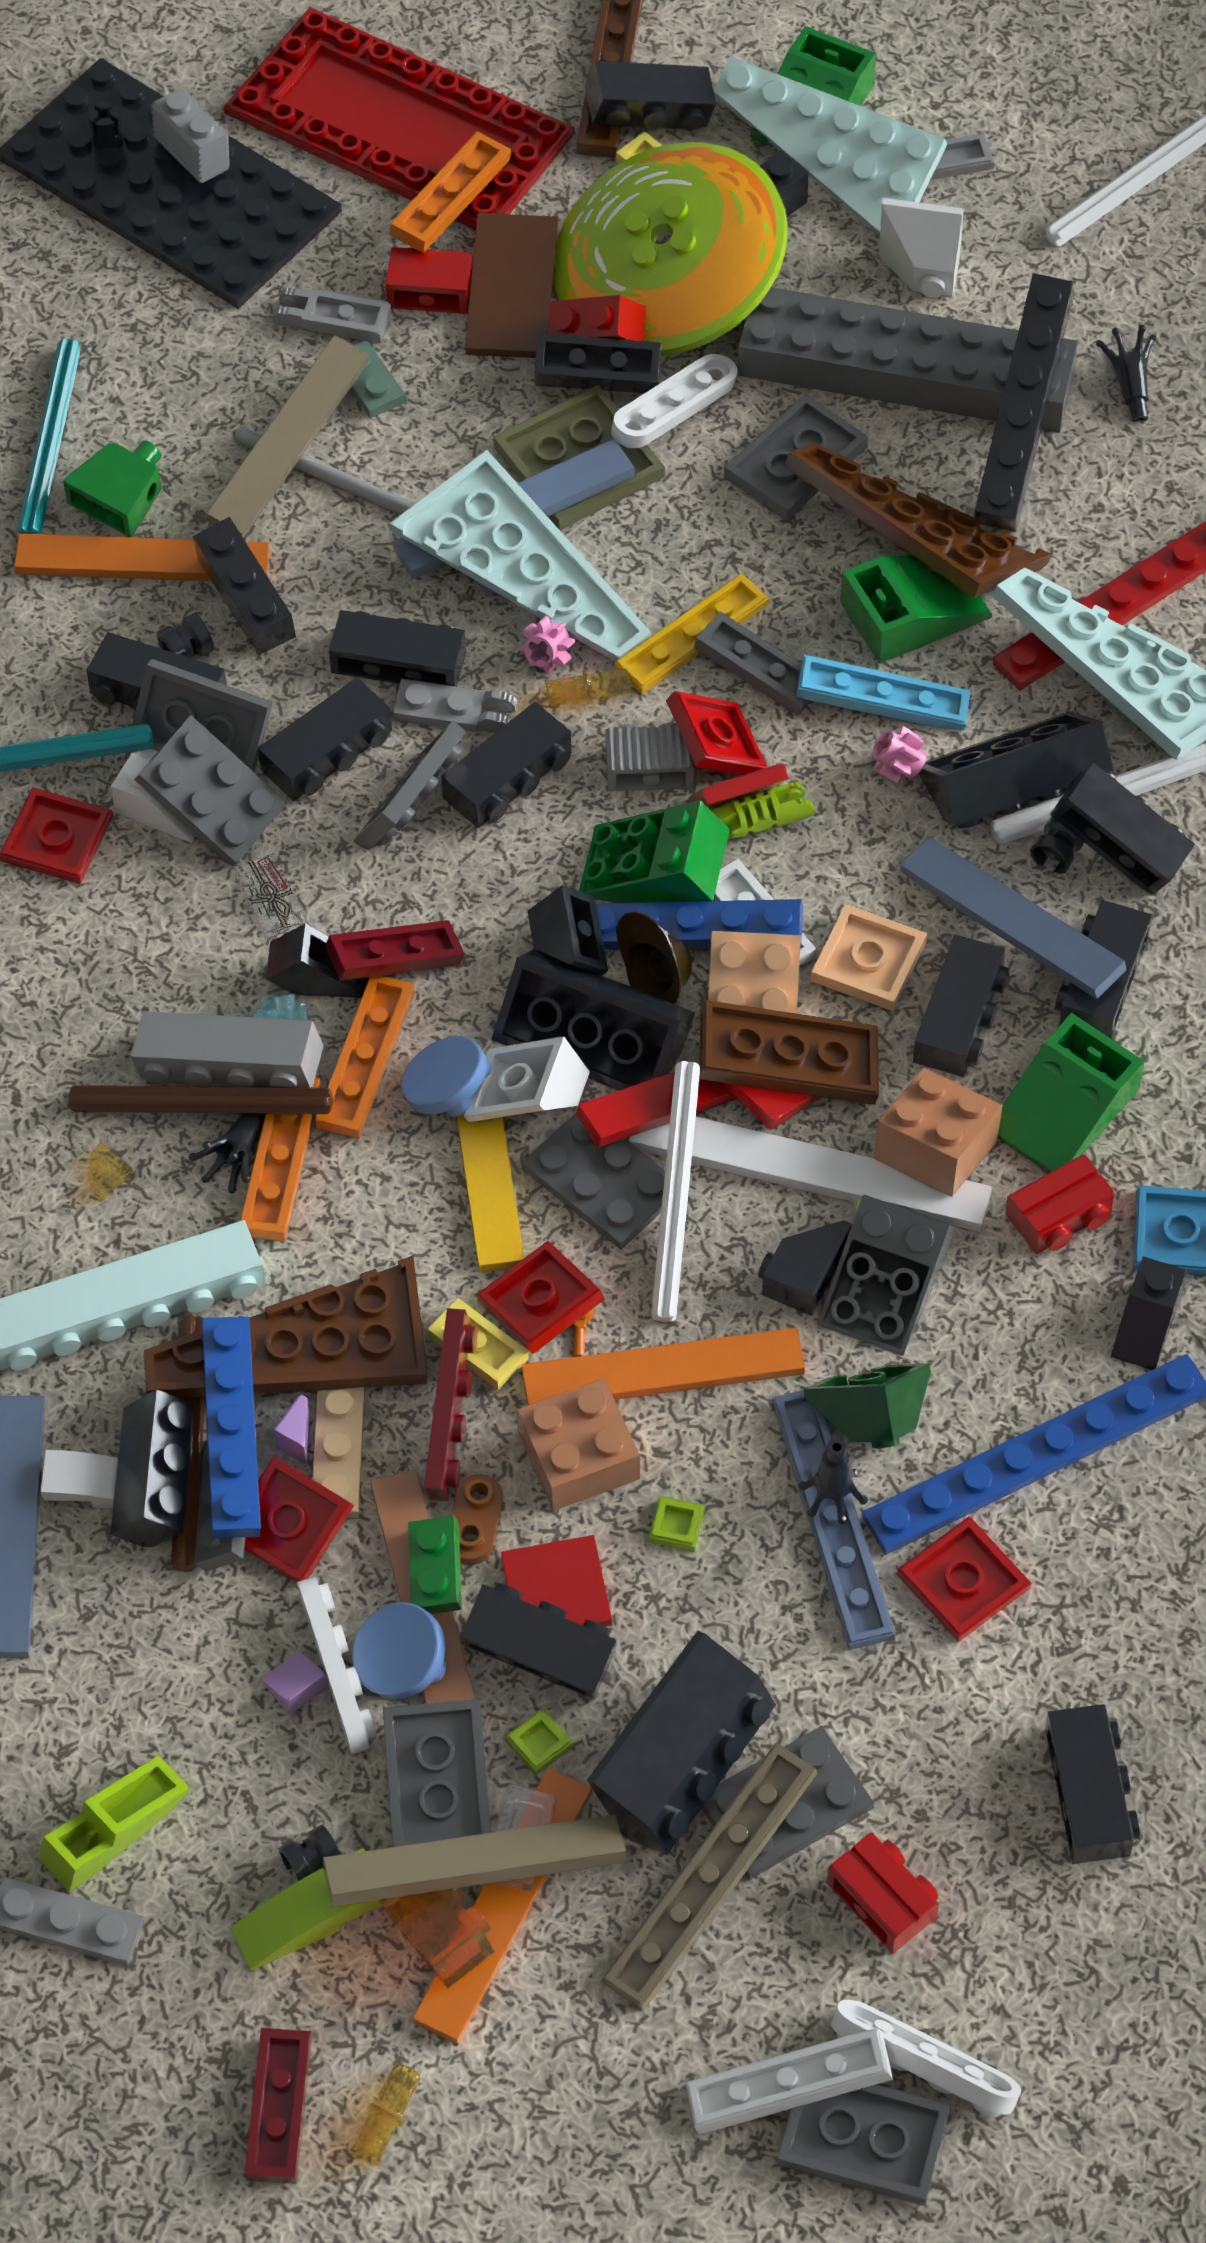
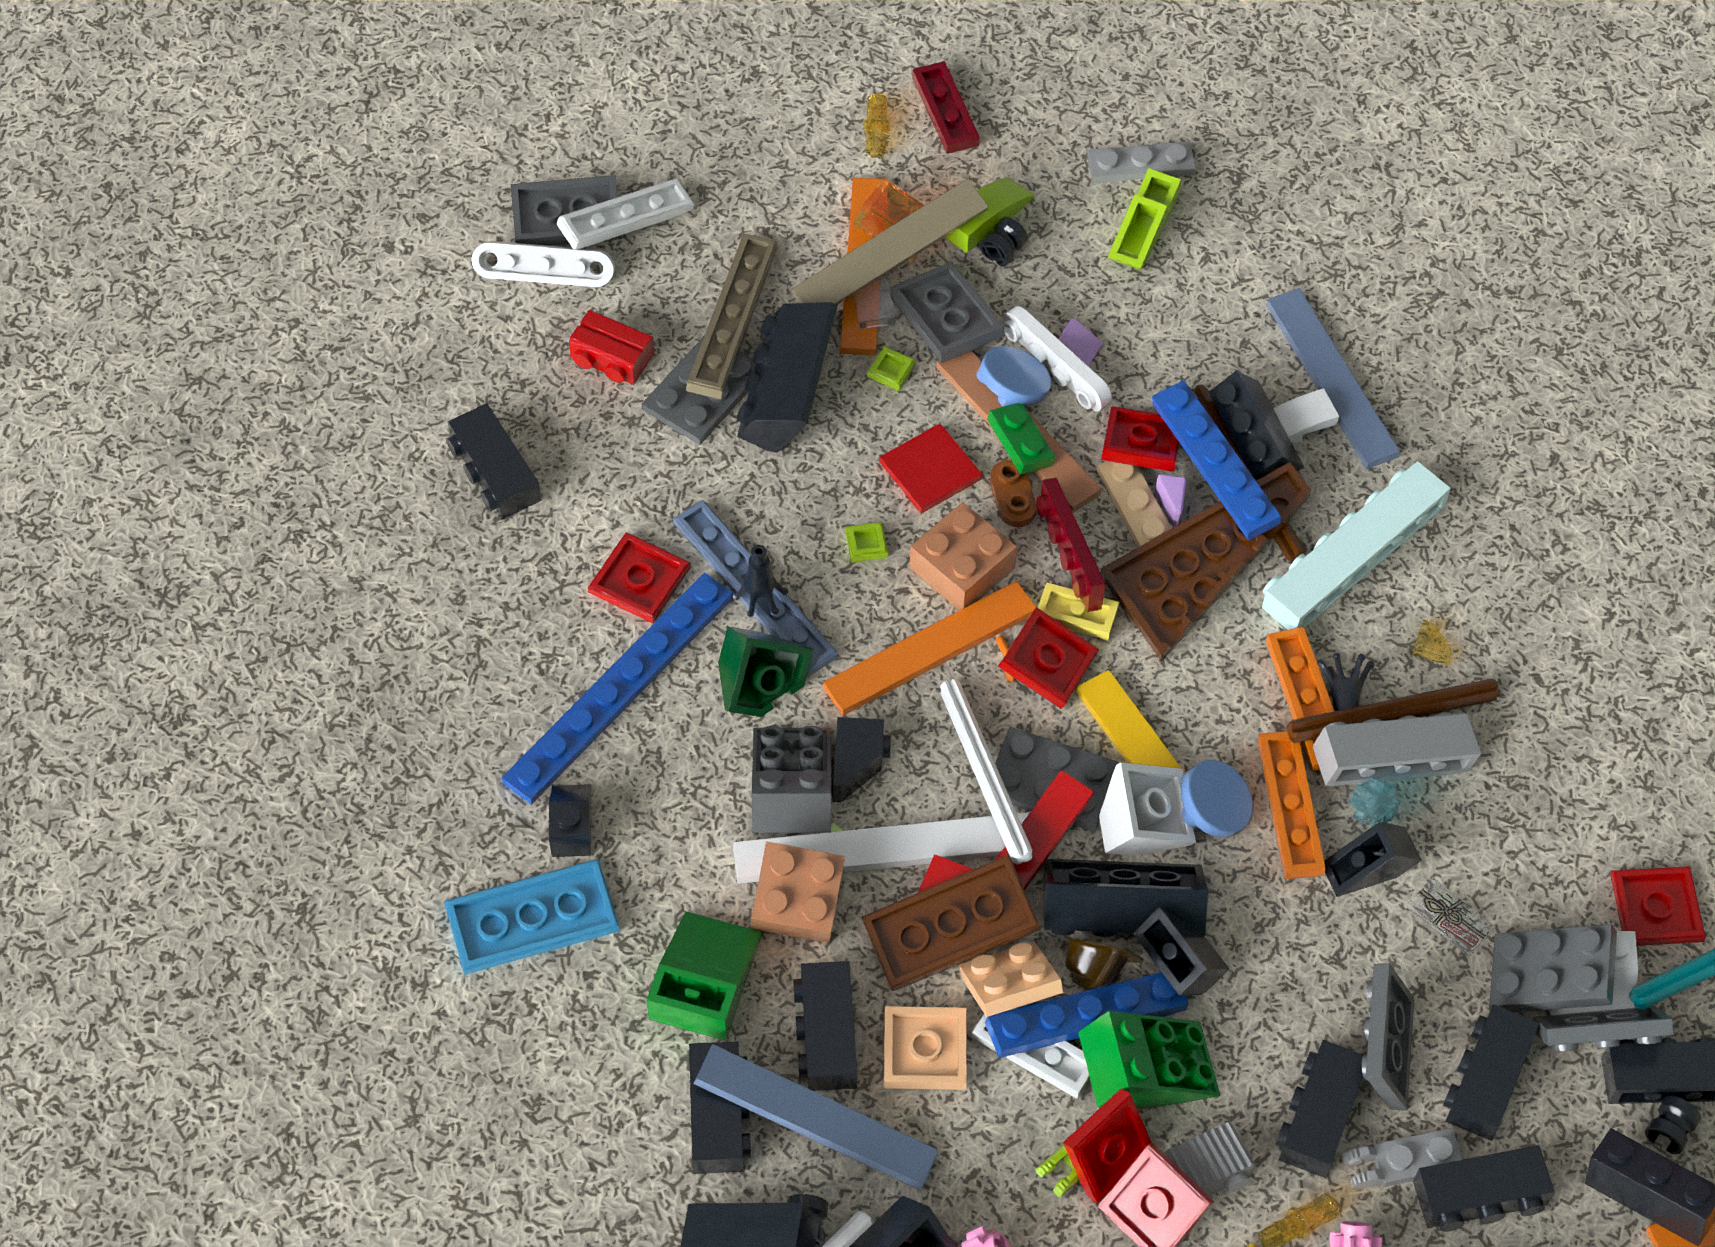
camera: 155 degrees right, 0 degrees up
dark red plate [325,920,465,981] -> none
black brick [460,1582,617,1699] -> none
red brick [1005,1154,1114,1254] -> none

